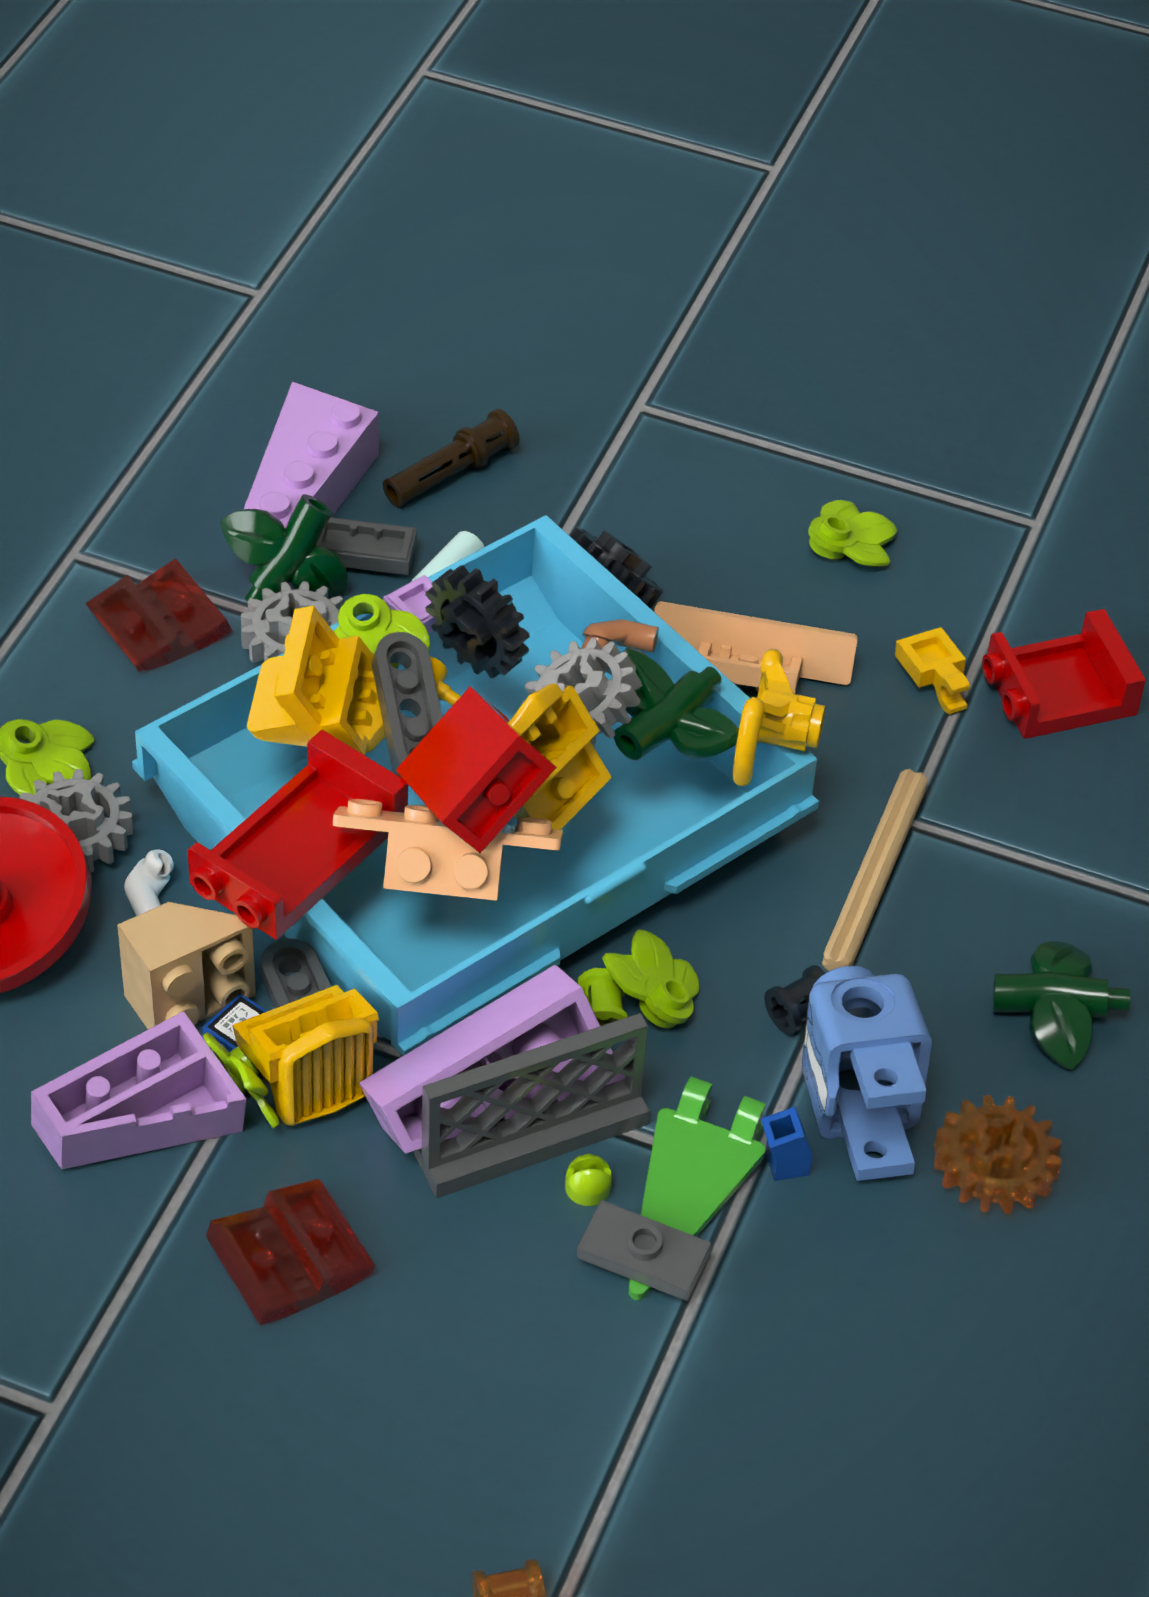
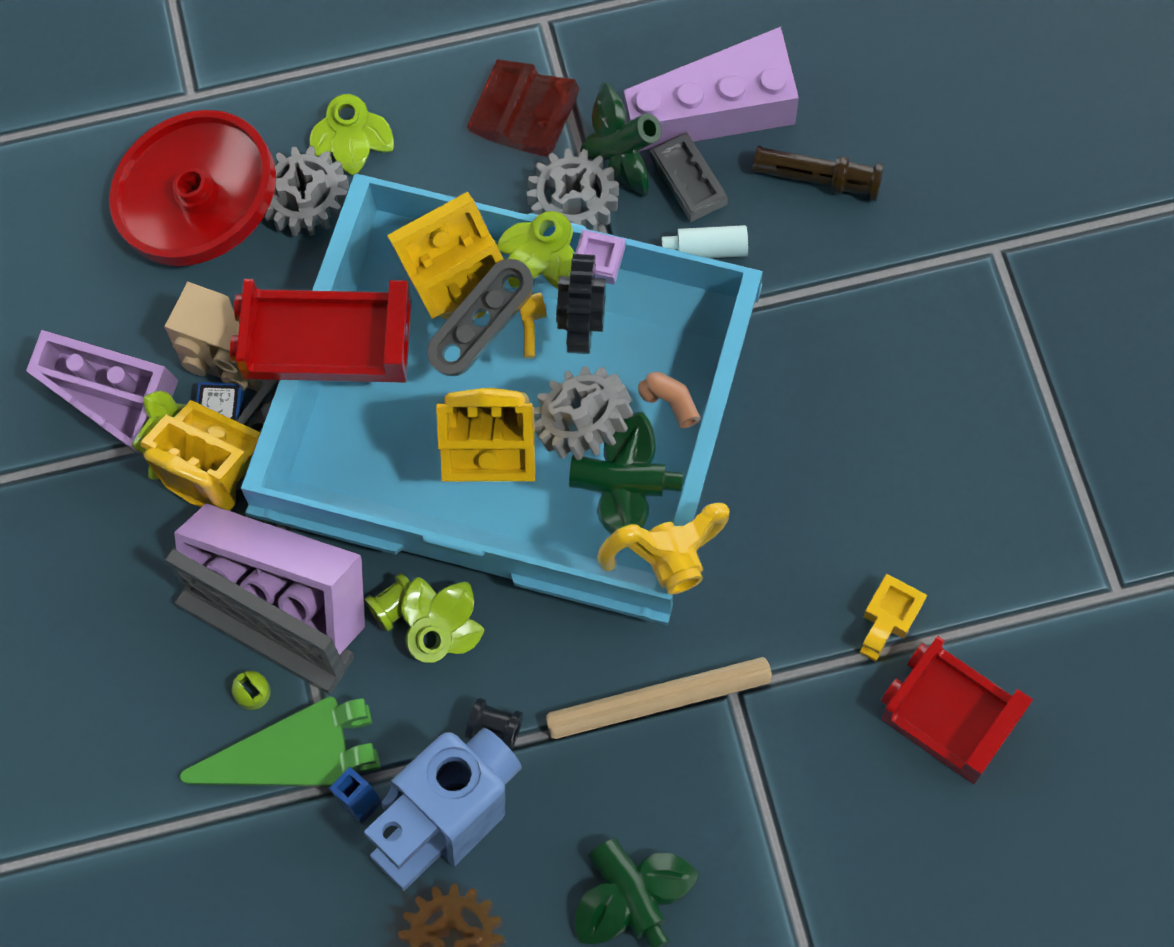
camera: 60 degrees right, 20 degrees up
white arm [124,849,174,916] -> none
clear red slope [206,1179,375,1325] -> none
light nougat bracket [332,799,563,901] -> none
red panel [396,686,557,853] -> none
black gear [569,526,663,609] -> none
dark grey plate [577,1200,711,1301] -> none
light nougat bracket [654,601,858,694] -> none
lime plate [808,500,898,566] -> none

